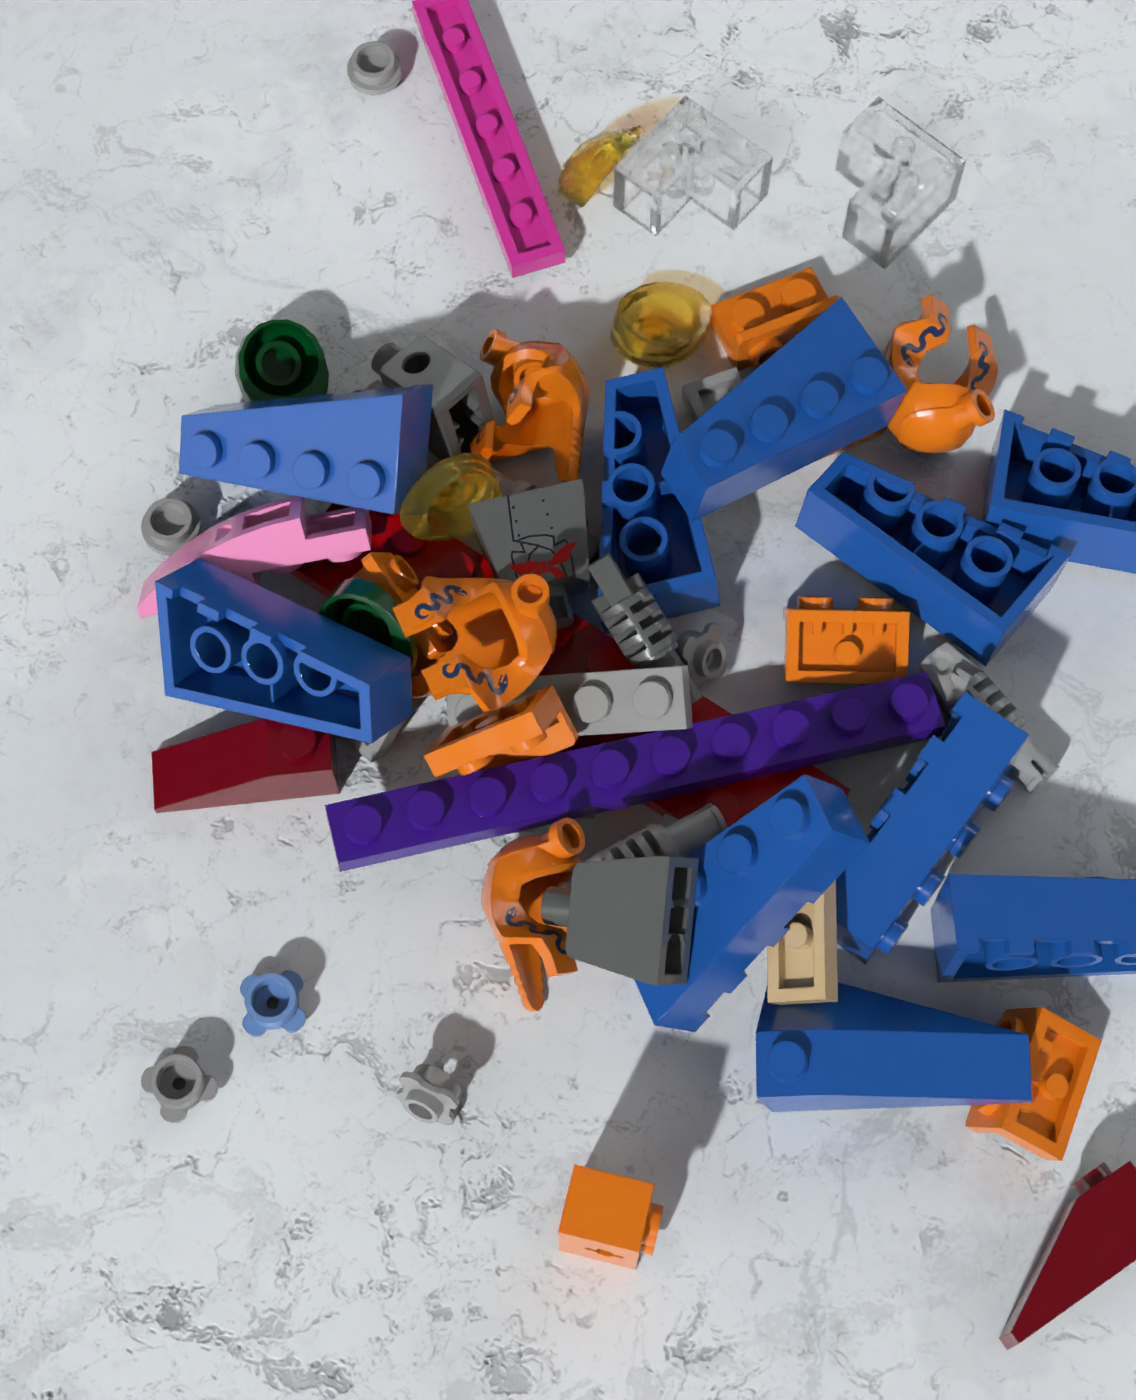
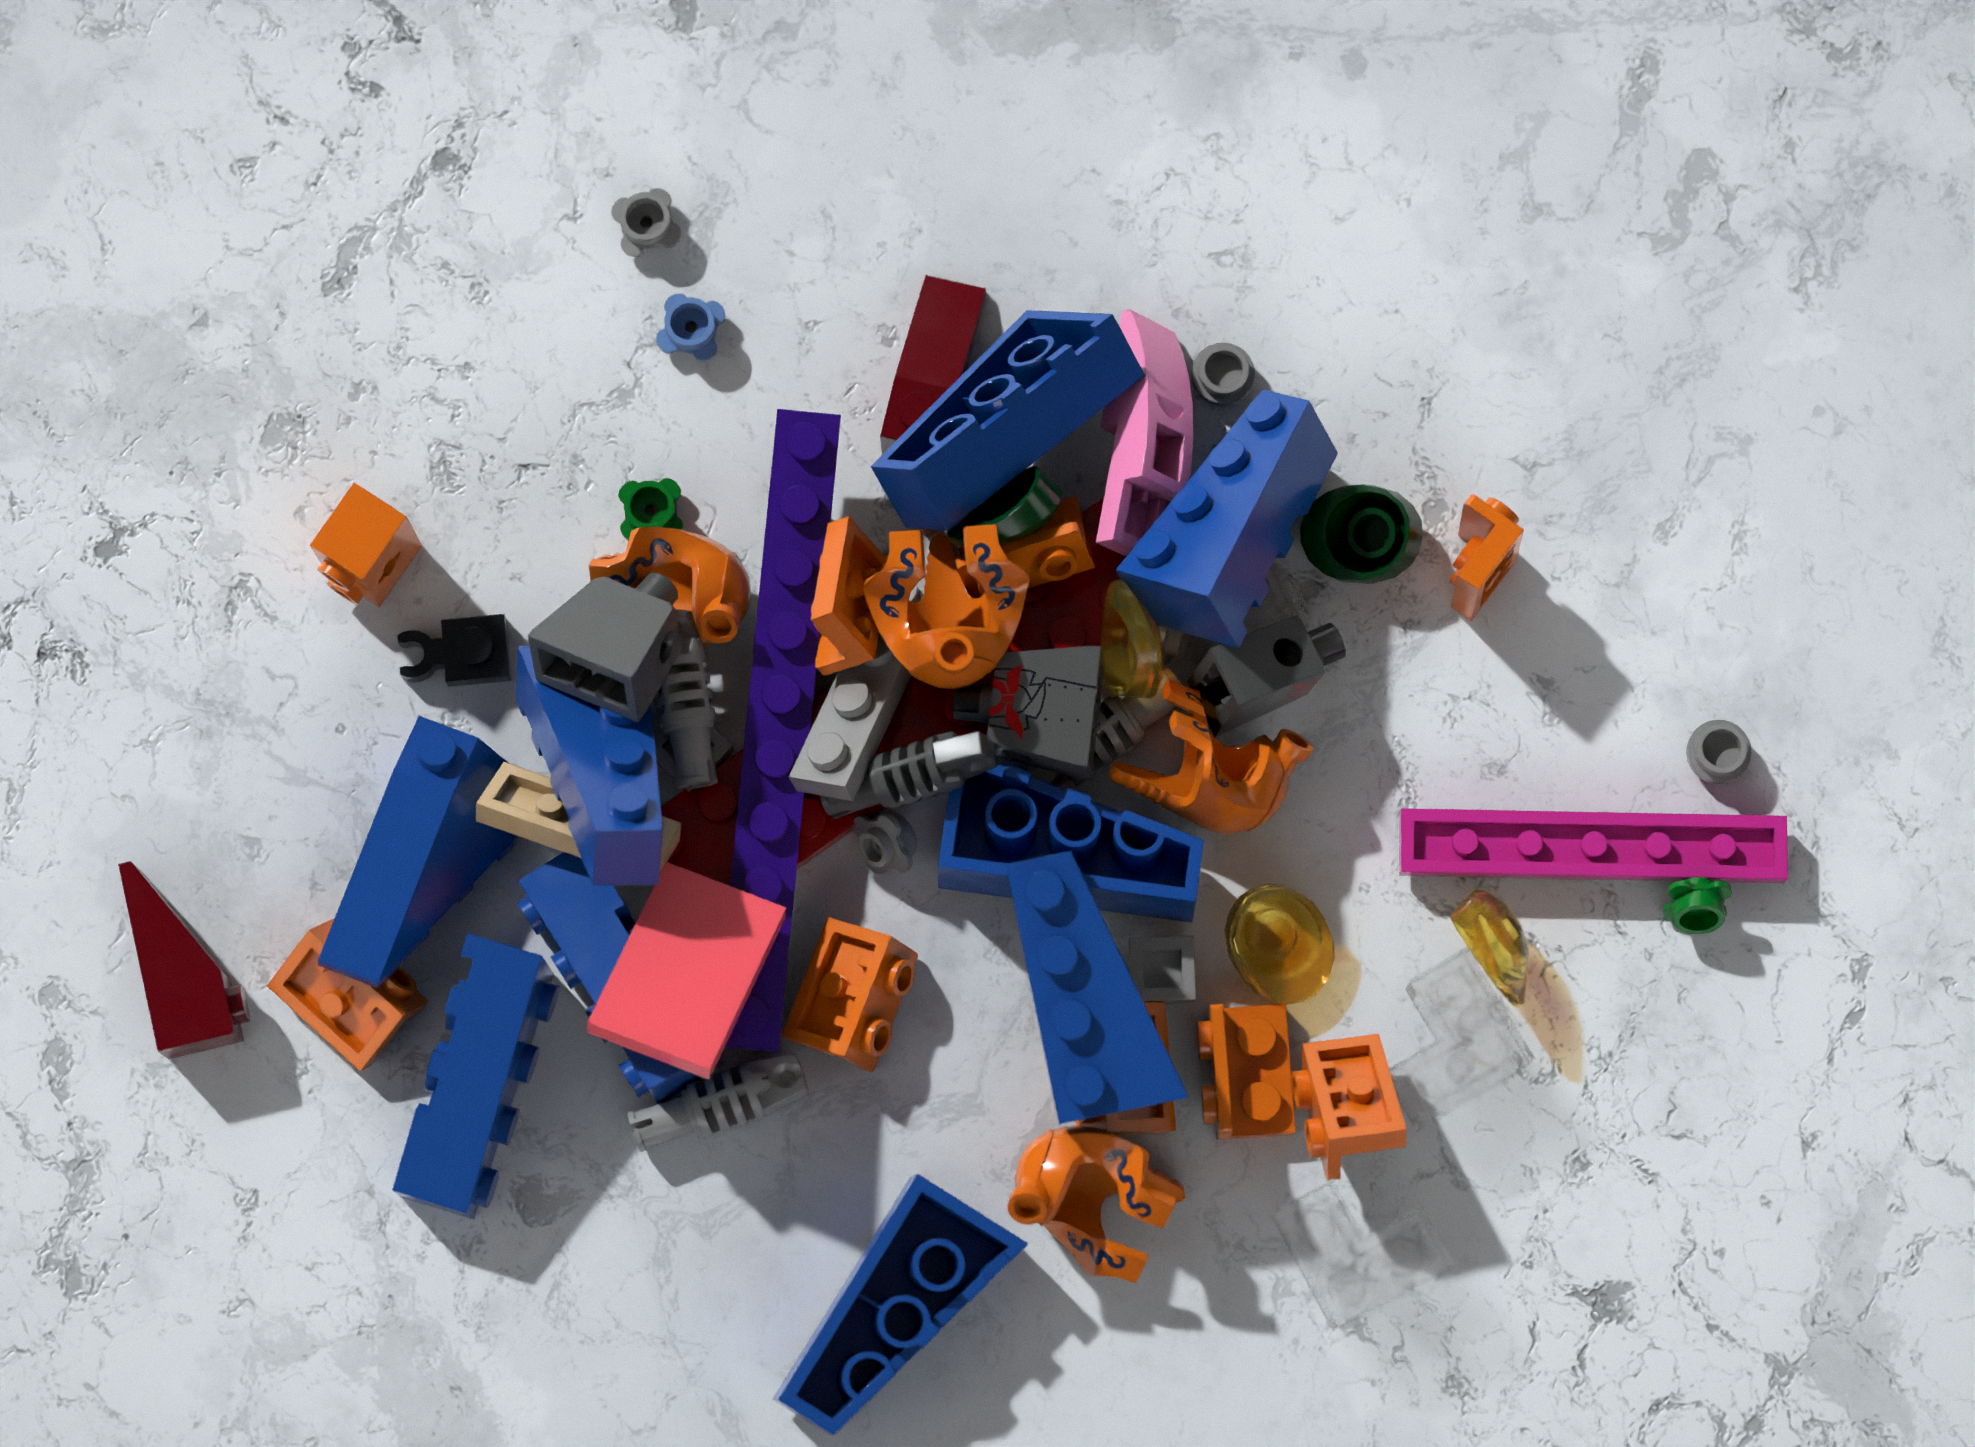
camera: 110 degrees right, 10 degrees up
light grey plate [396,1064,461,1125] -> none
blue wedge [795,452,1072,667] -> none
none -> black plate [397,614,512,687]
none -> coral tile [587,862,786,1080]
none -> green plate [618,478,683,540]
none -> orange bracket [1292,1034,1407,1181]
none -> orange bracket [1450,494,1524,621]
none -> green plate [1663,877,1732,934]

